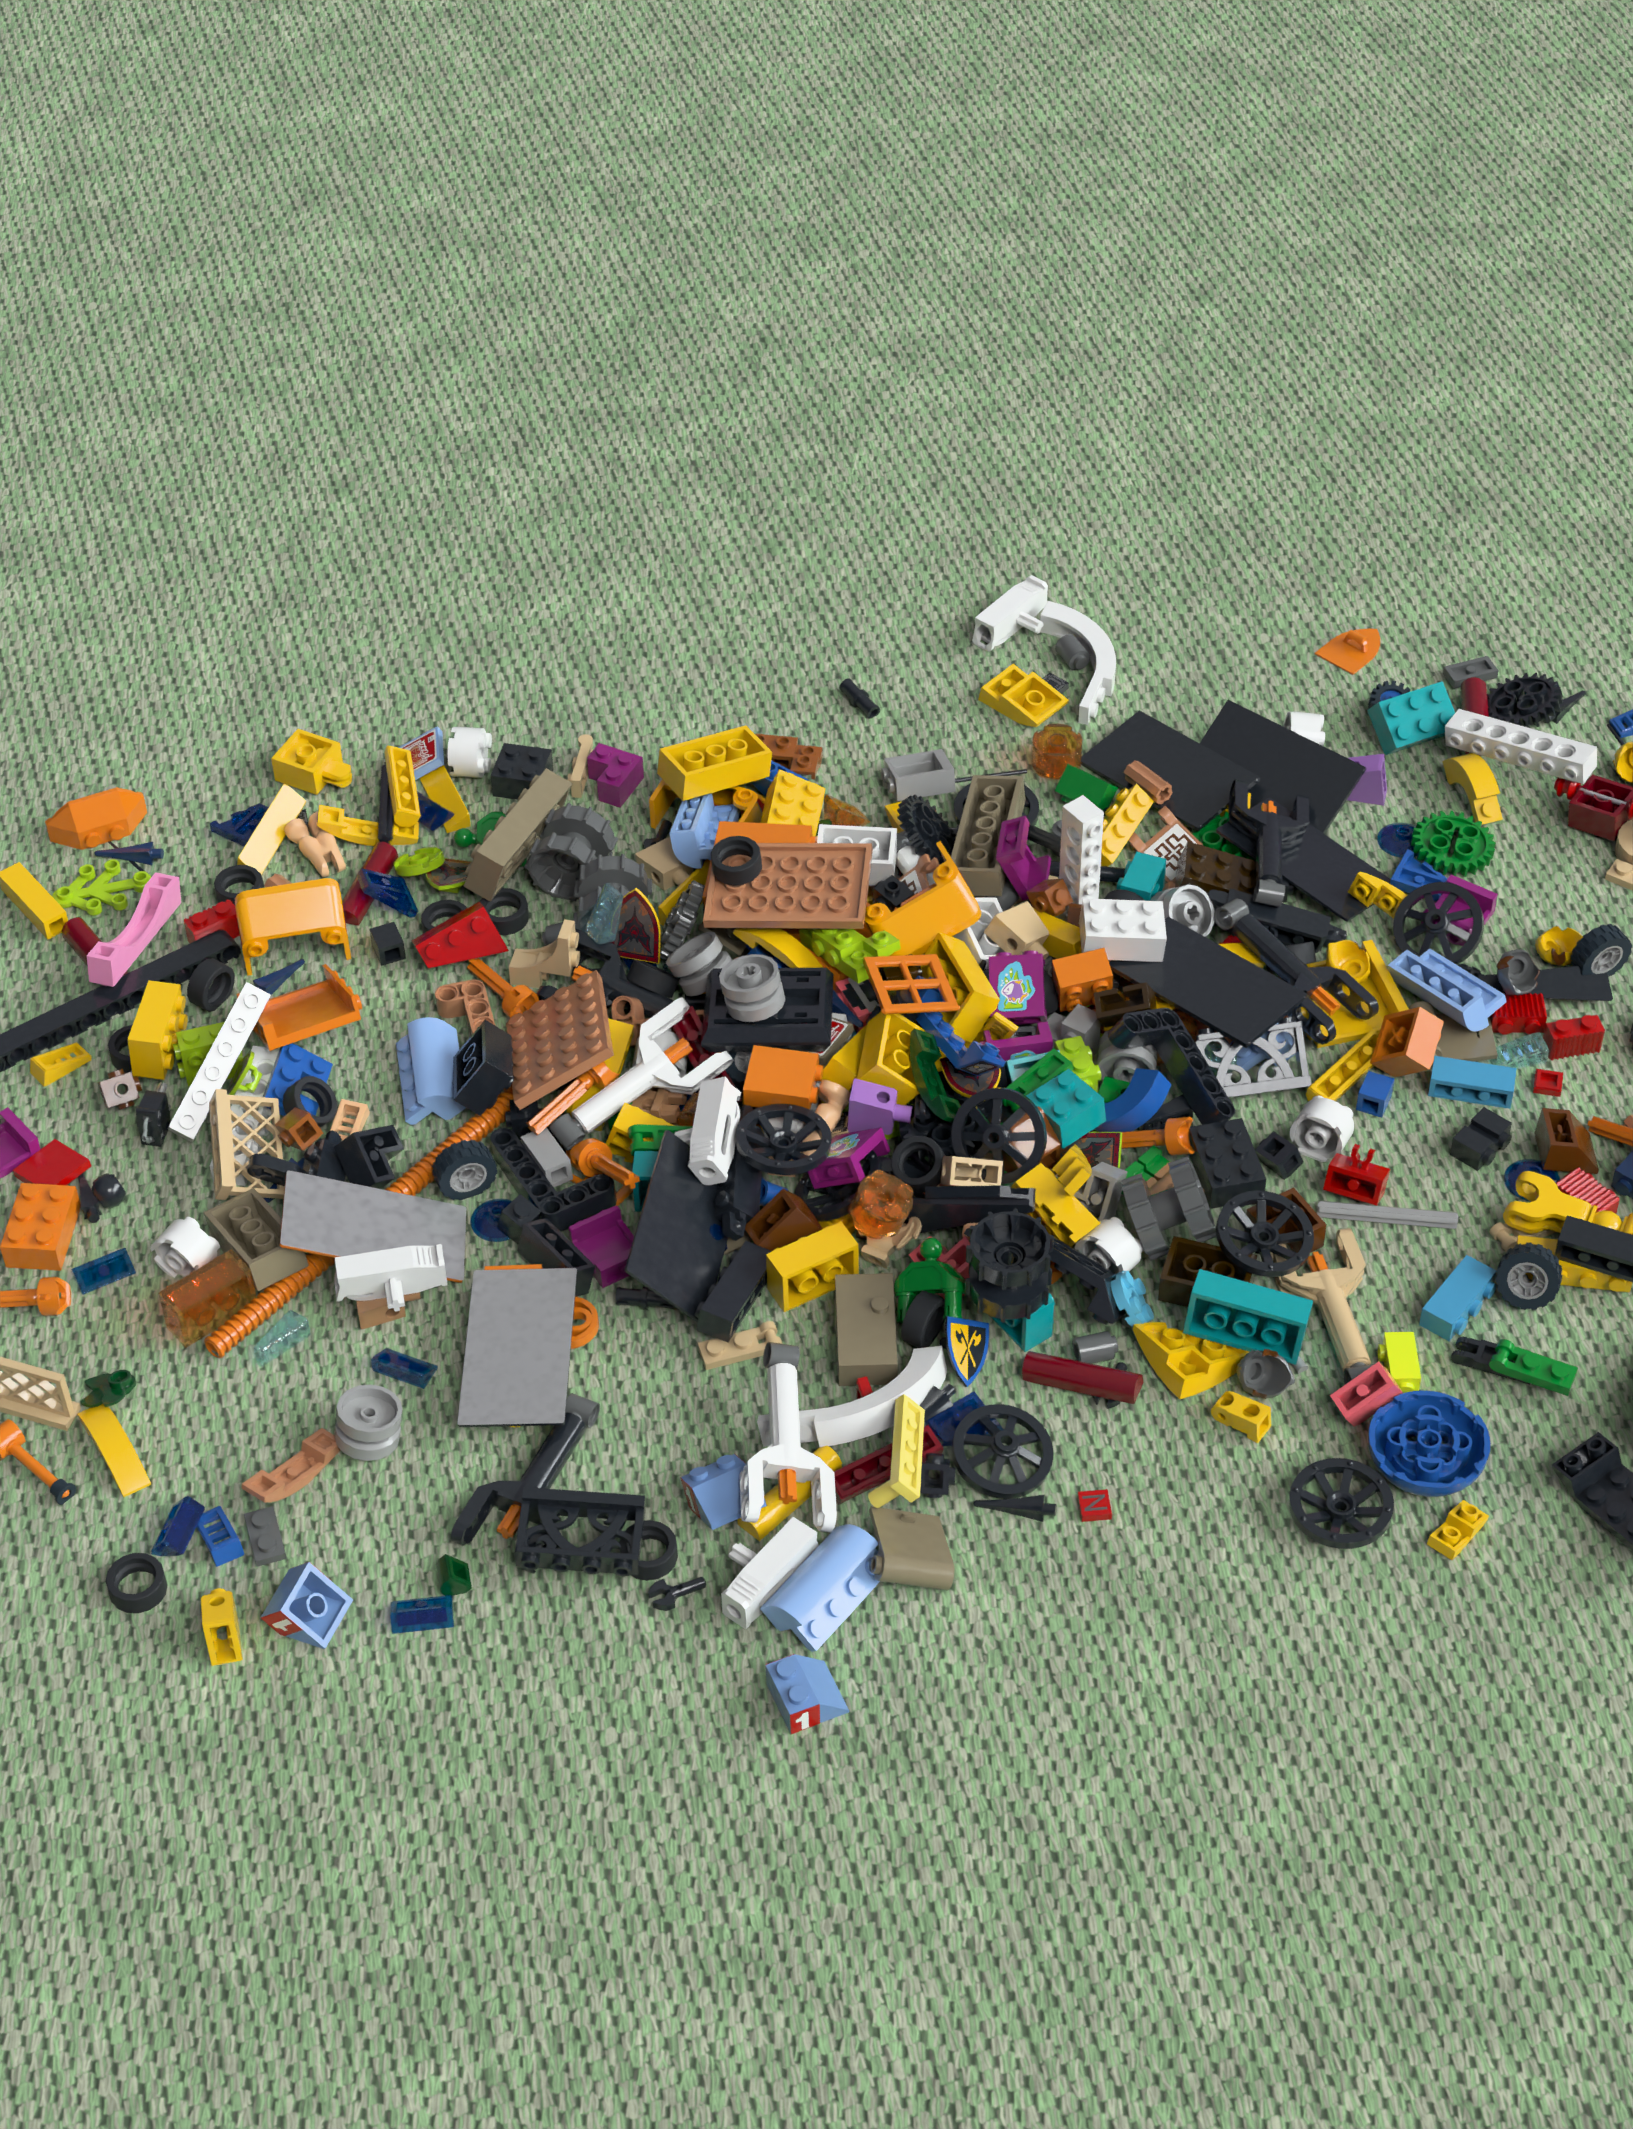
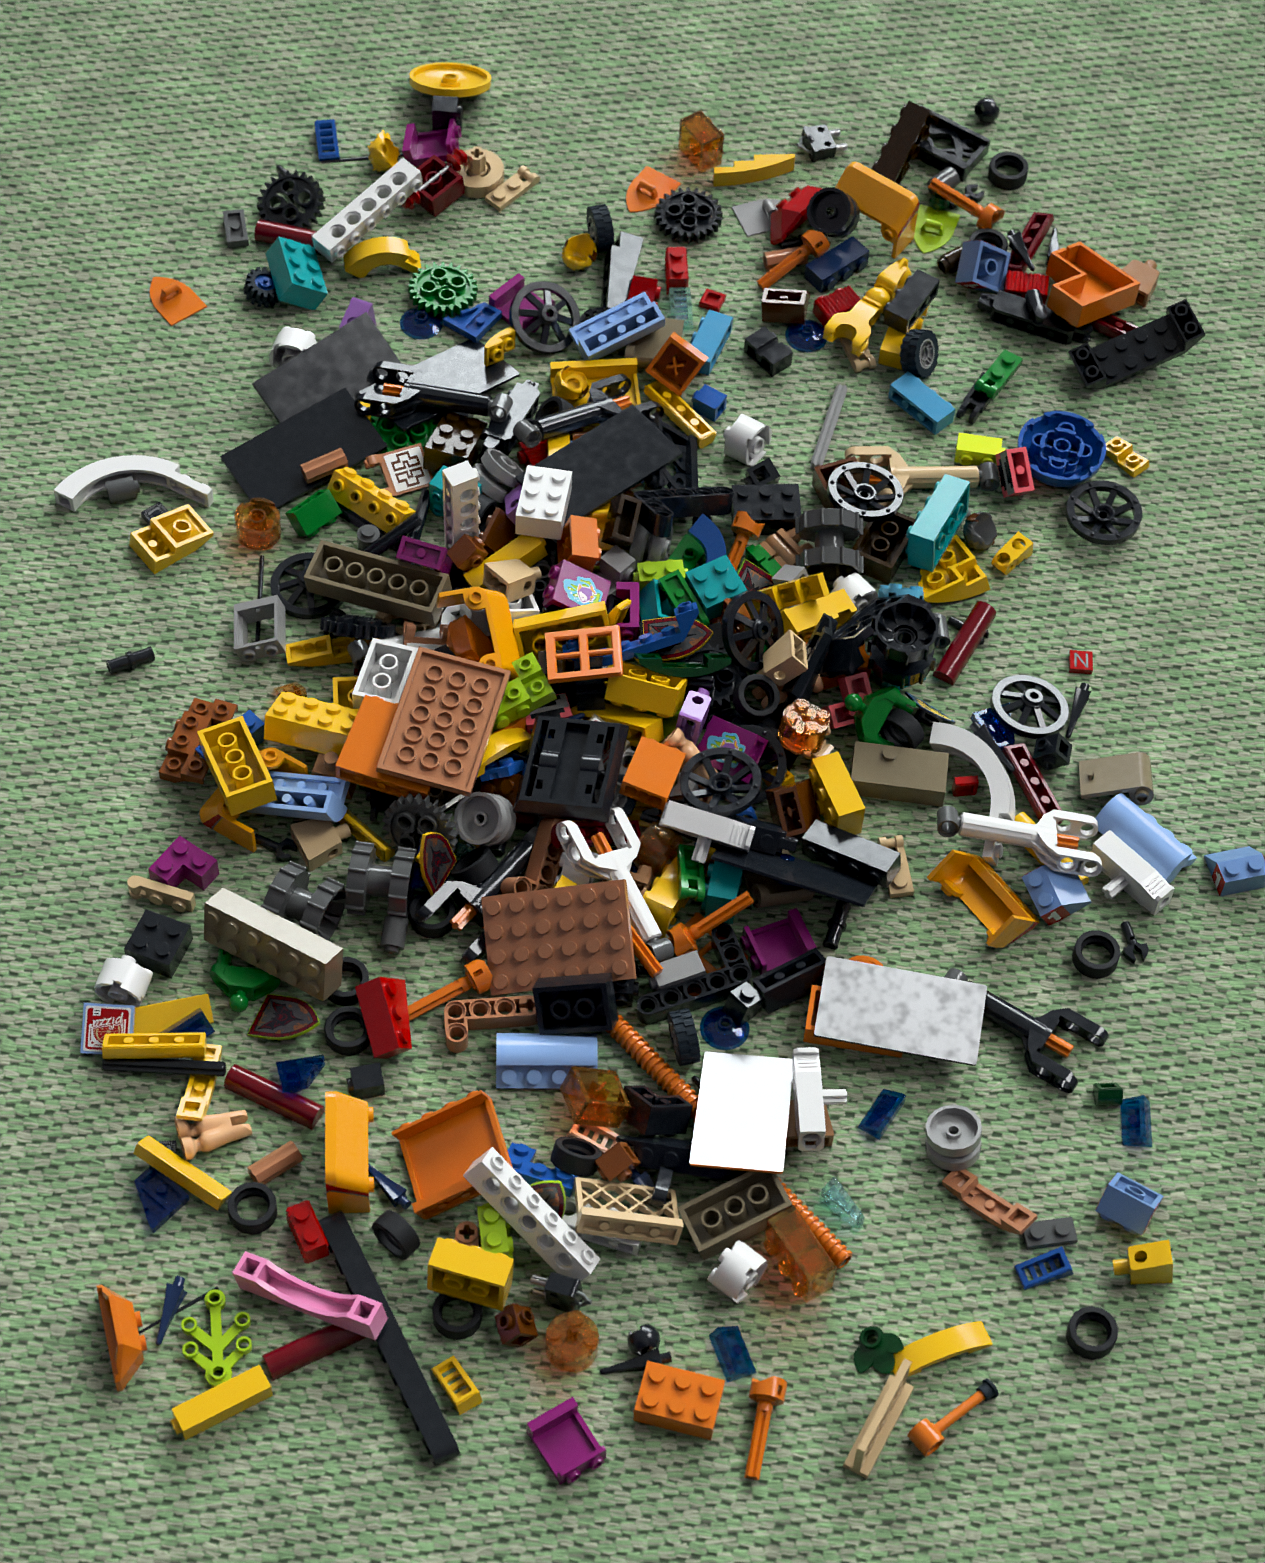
camera: 85 degrees left, 10 degrees up
red tile [12,1139,91,1186] -> none
clear blue slope [151,1496,205,1556] -> none
yellow brick [271,729,352,795] -> none
lime tile [394,847,445,876] -> none
tan arch [509,919,580,988] -> none
black fence [515,1487,646,1577] -> none
clear light blue slope [585,883,623,944] -> none
black tyre [711,836,762,886] -> none
light grey wheel [719,954,785,1022] -> none
light yellow piece [868,1394,925,1508] -> none
white piece [972,575,1048,652] -> none
red brick [1323,1144,1390,1206] -> none
dark grey hair [1496,949,1540,996] -> none
none -> clear orange brick [546,1310,599,1373]
none -> clear orange brick [560,1066,631,1128]
none -> light orange windscreen [927,849,1040,948]

